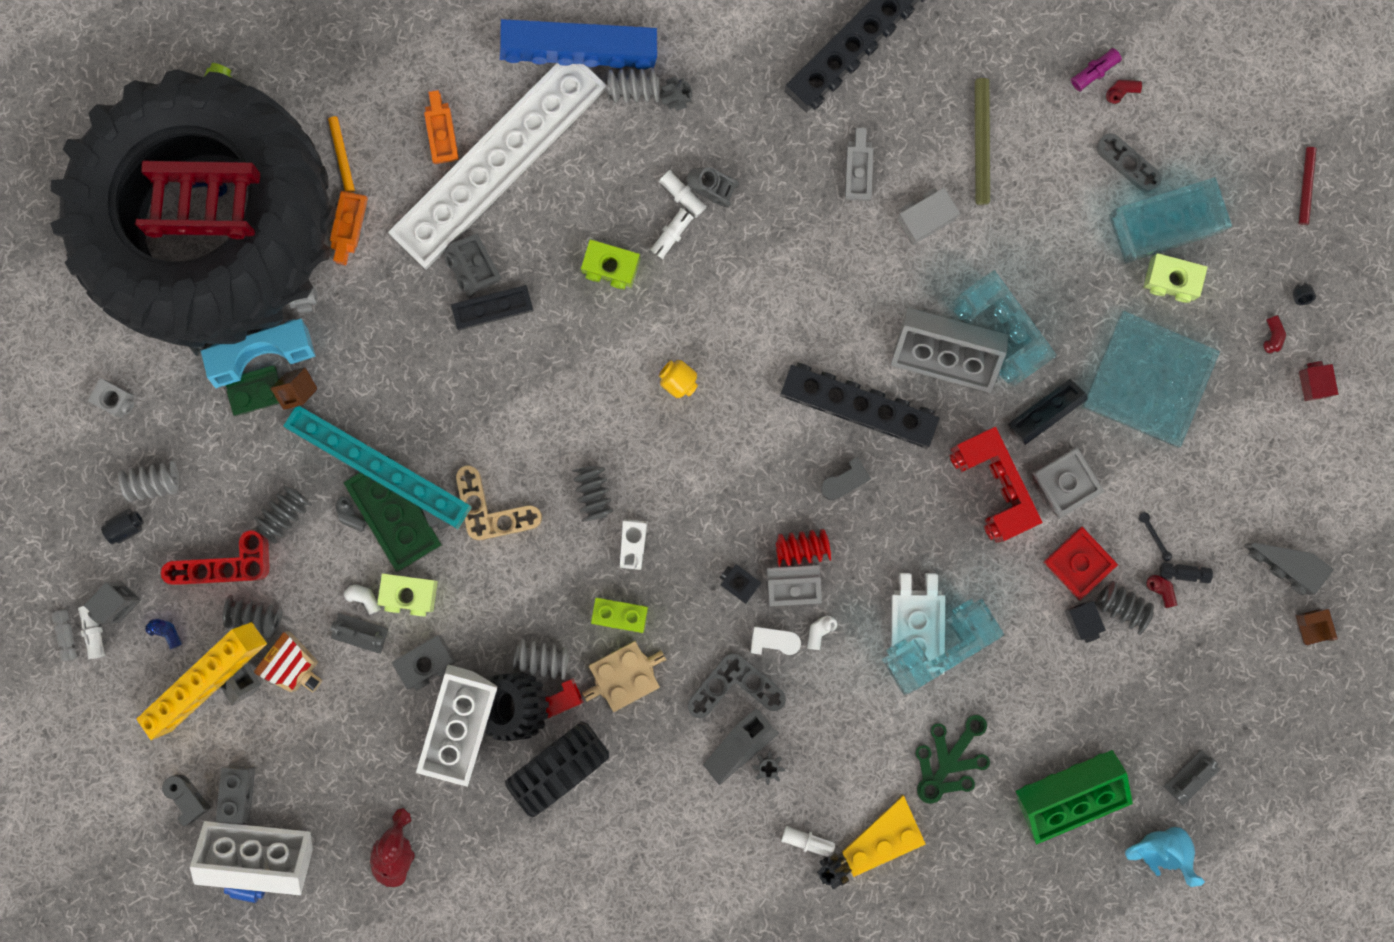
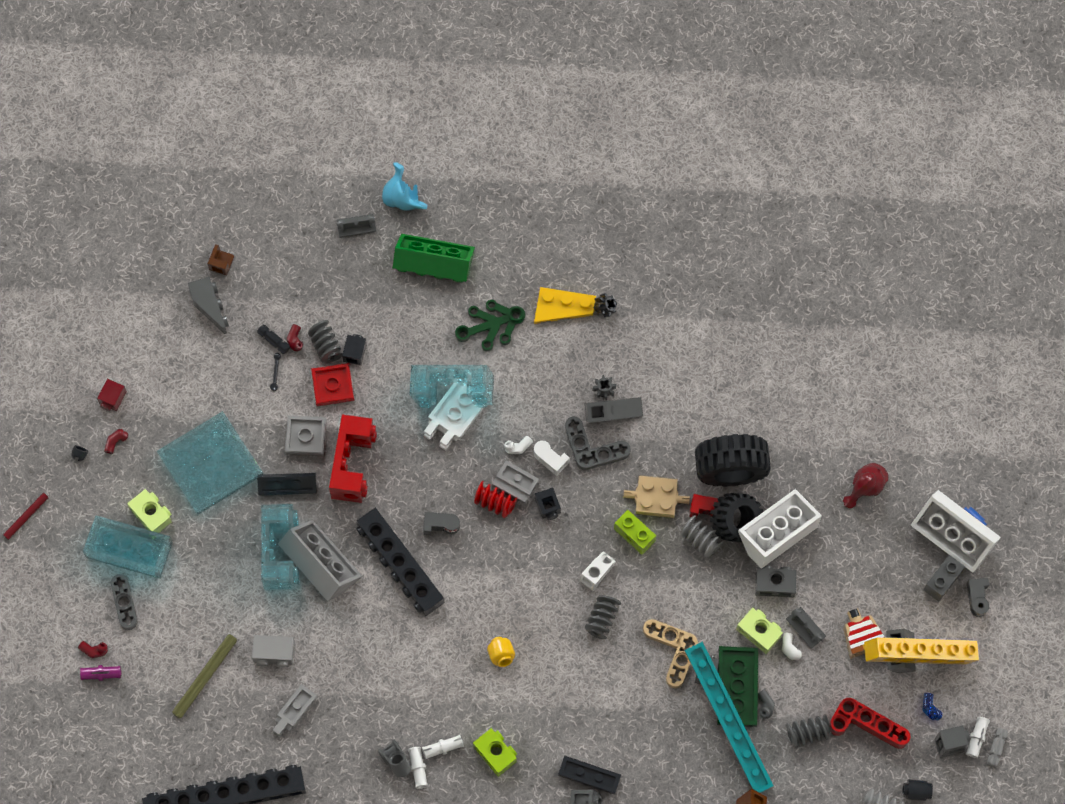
camera: 150 degrees left, 15 degrees down
dark grey piece [222,595,283,639] -> none
white axle [781,826,835,857] -> none

